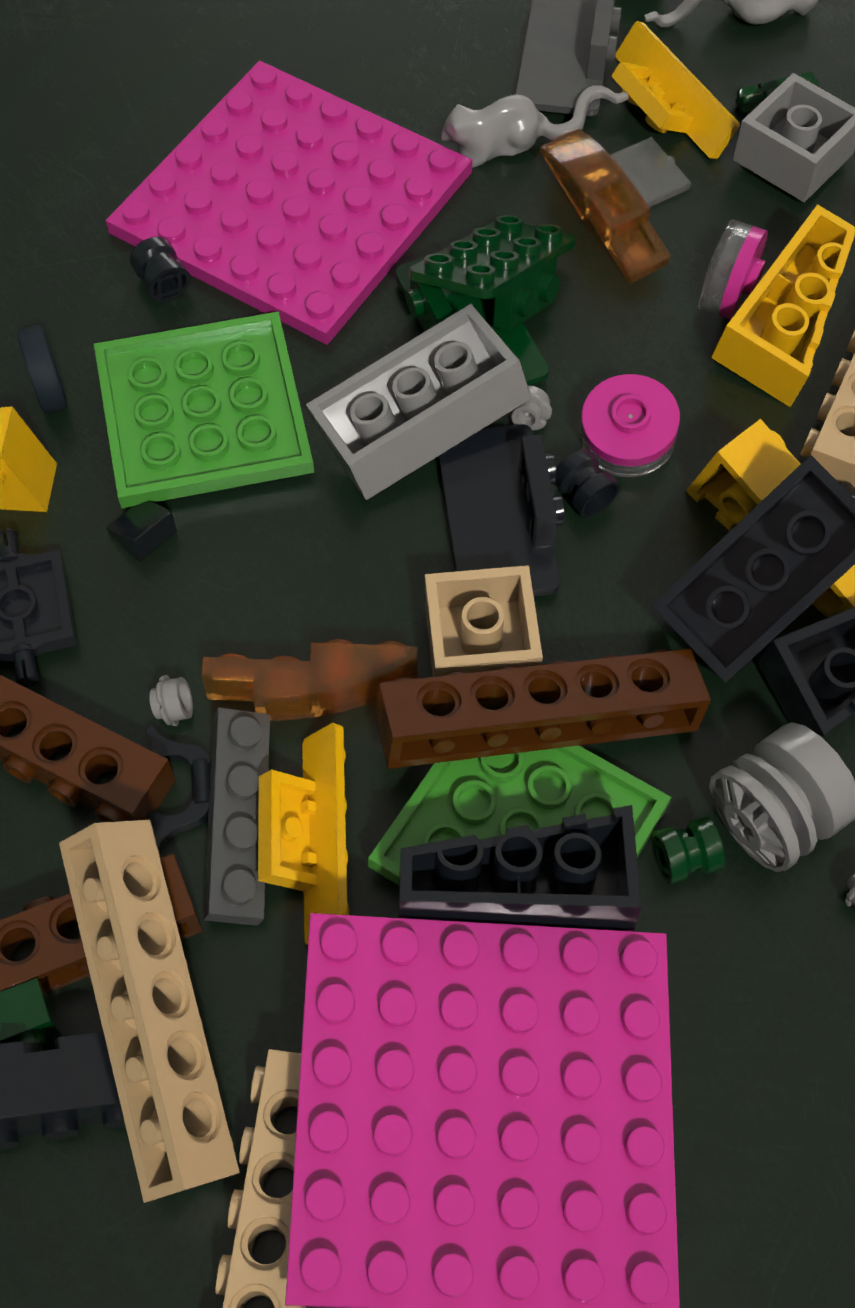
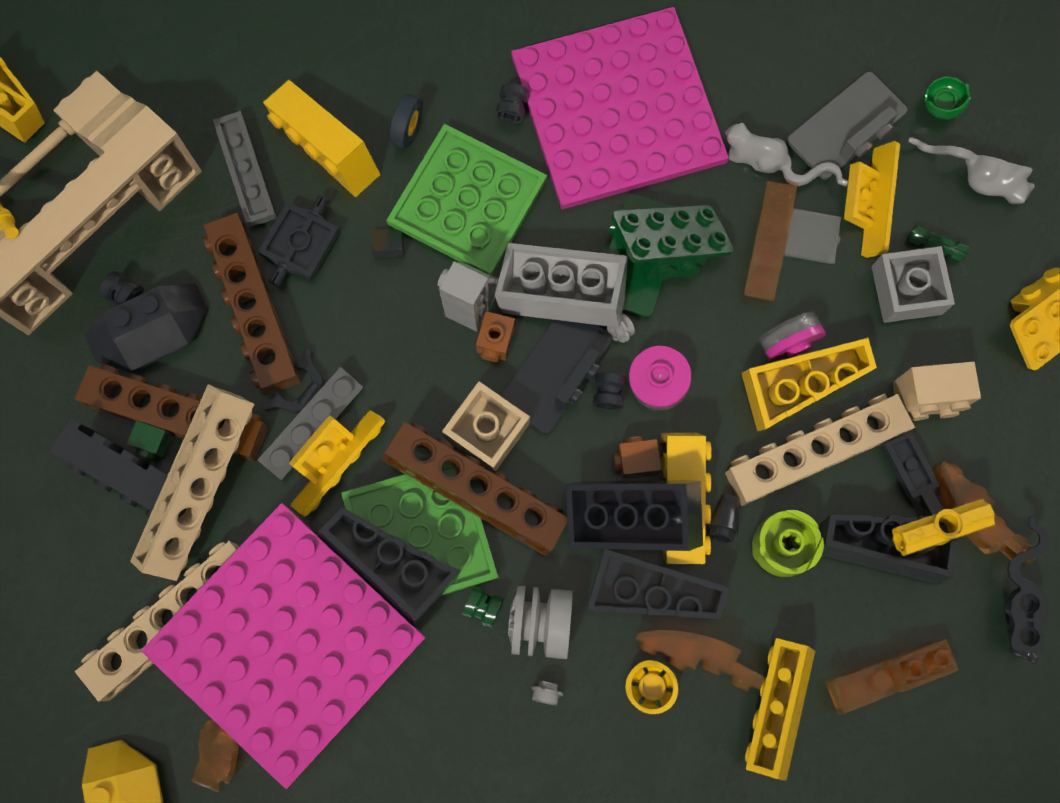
camera: 40 degrees right, 15 degrees up
light grey plate [149,675,193,726] -> none
clear orange slope [201,639,418,720] -> none
none -> light grey wedge [437,261,499,332]
none -> dark orange brick [476,311,515,362]
none -> dark orange brick [613,436,661,479]

